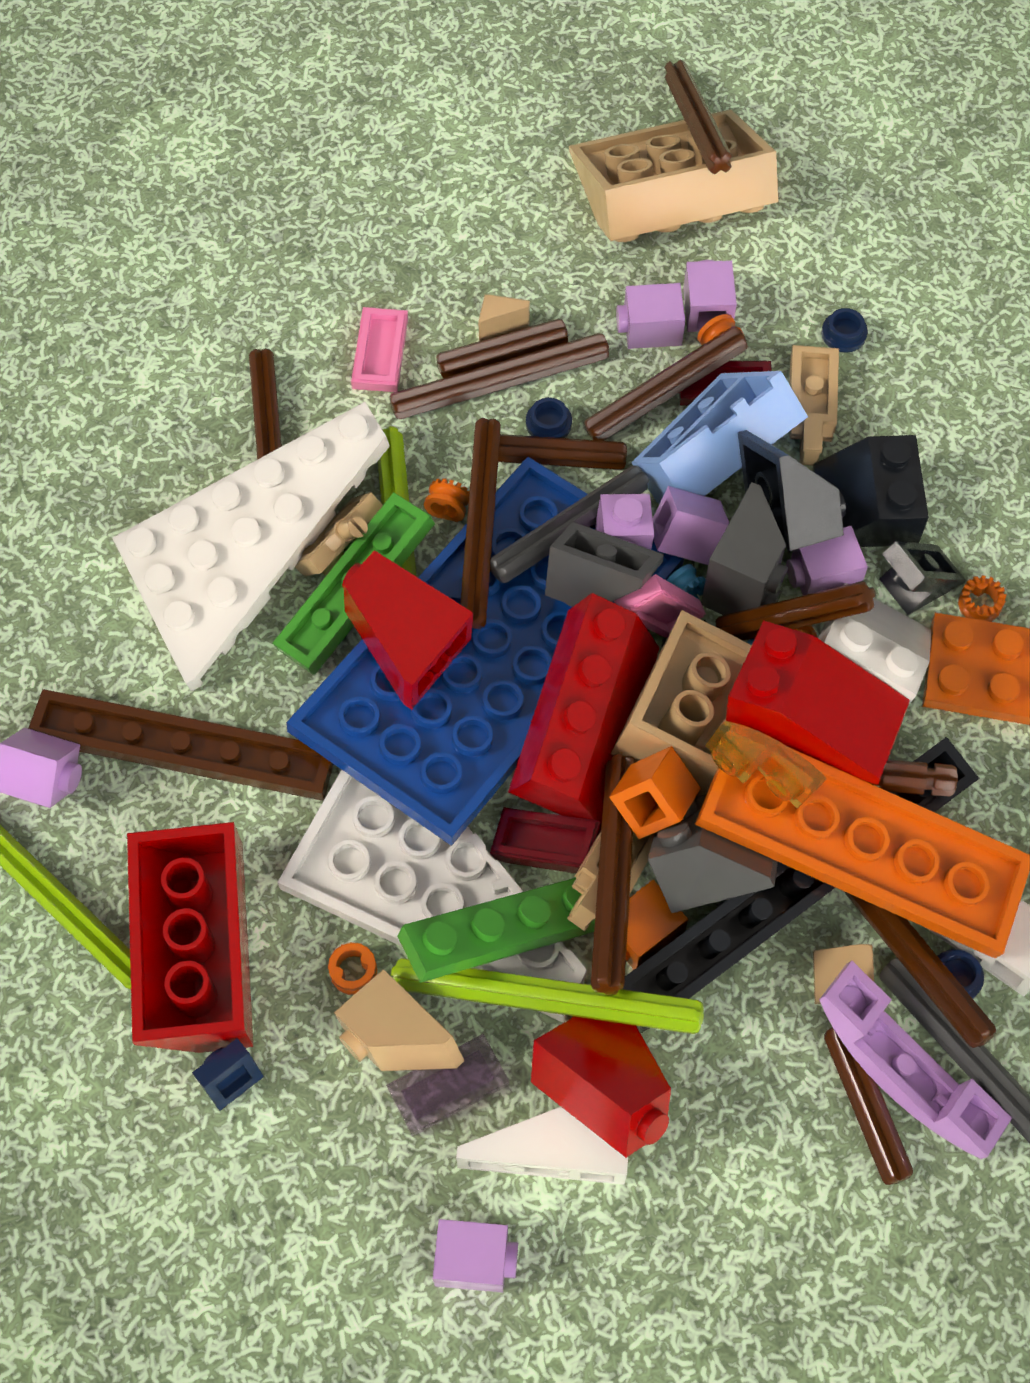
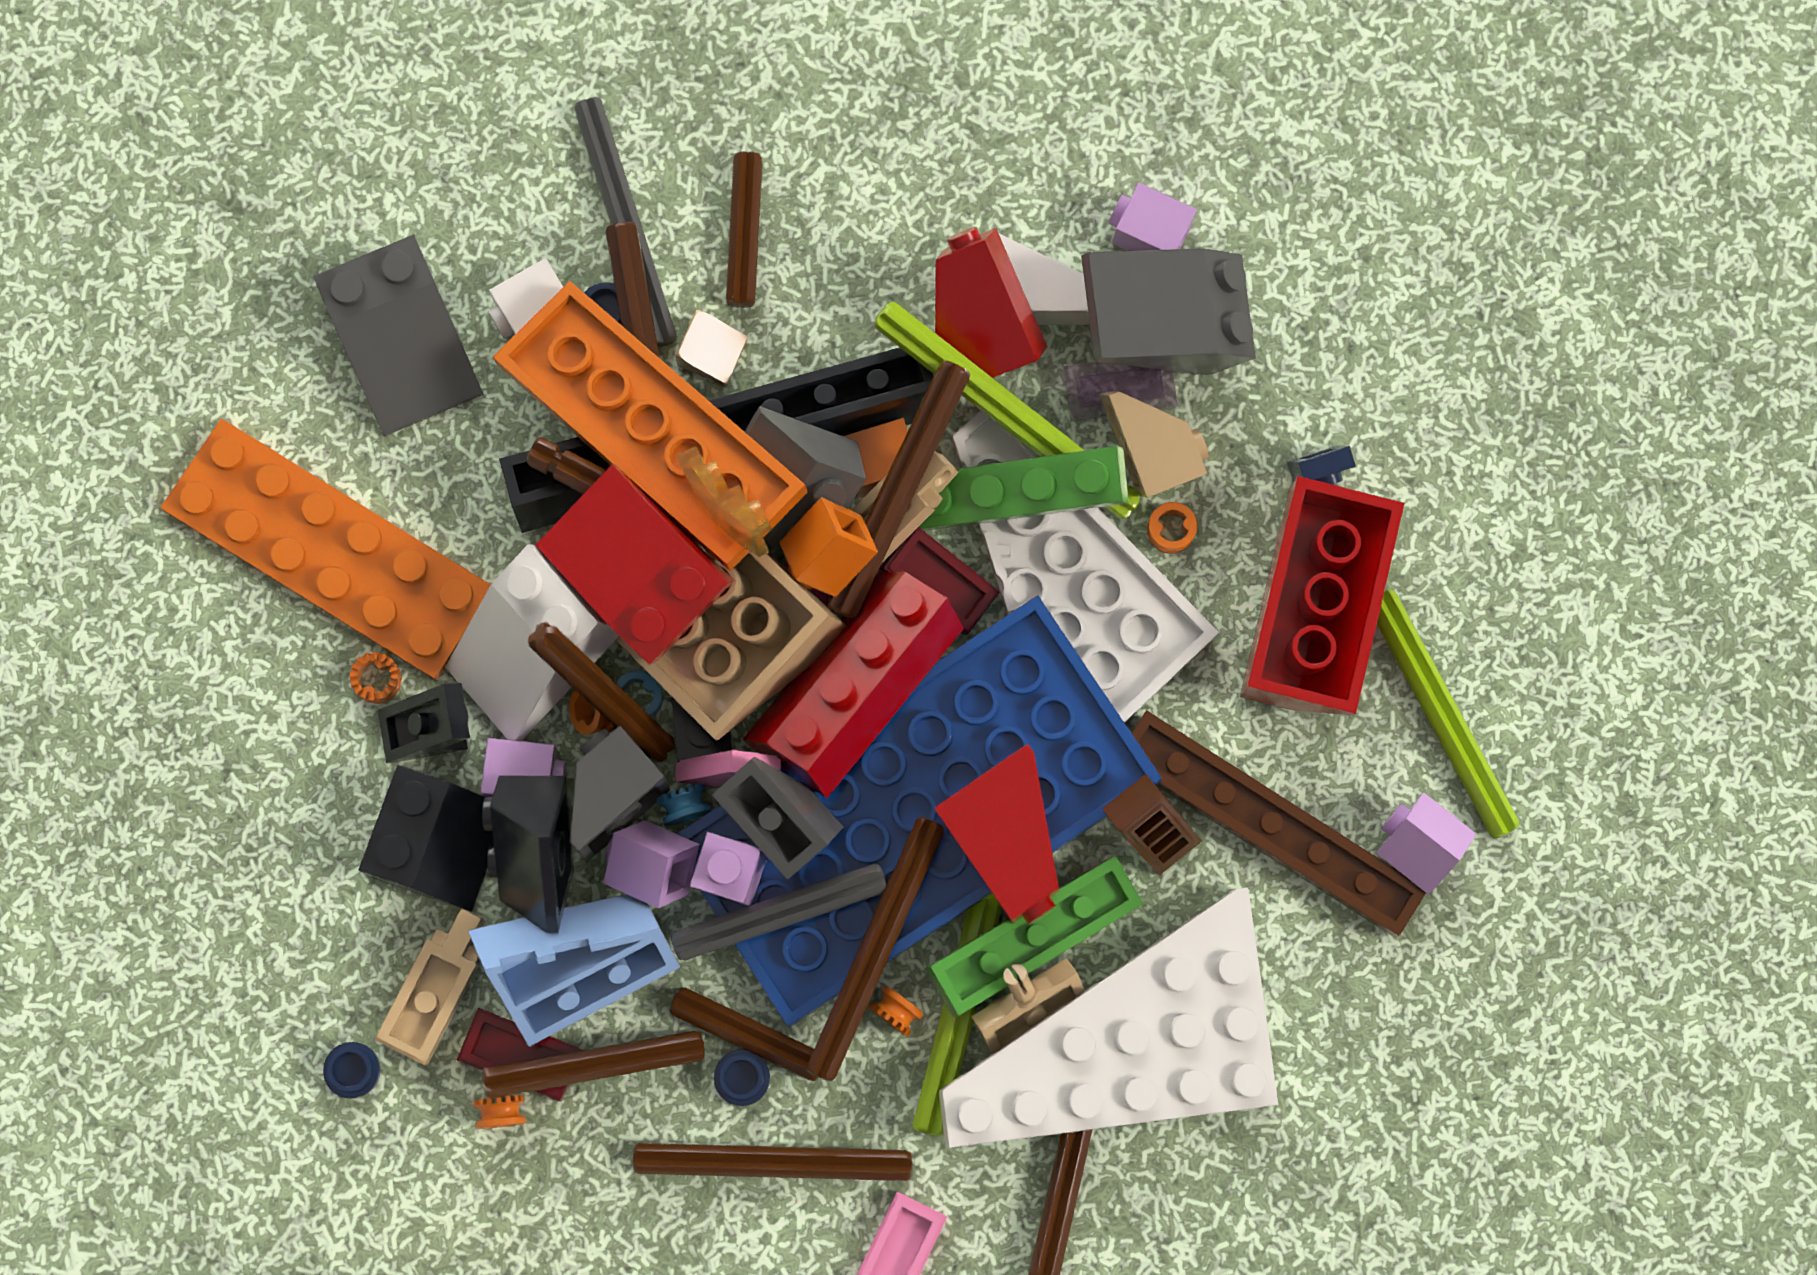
camera: 165 degrees left, 15 degrees up
reddish brown axle [436,318,568,378] -> none
tan slope [478,294,530,341] -> none
lavender brick [616,283,685,349] -> none
lavender brick [683,260,737,332] -> none
lavender slope [819,961,1012,1159] -> none
none -> dark grey slope [1081,248,1256,375]
none -> reddish brown slope [1102,774,1202,875]

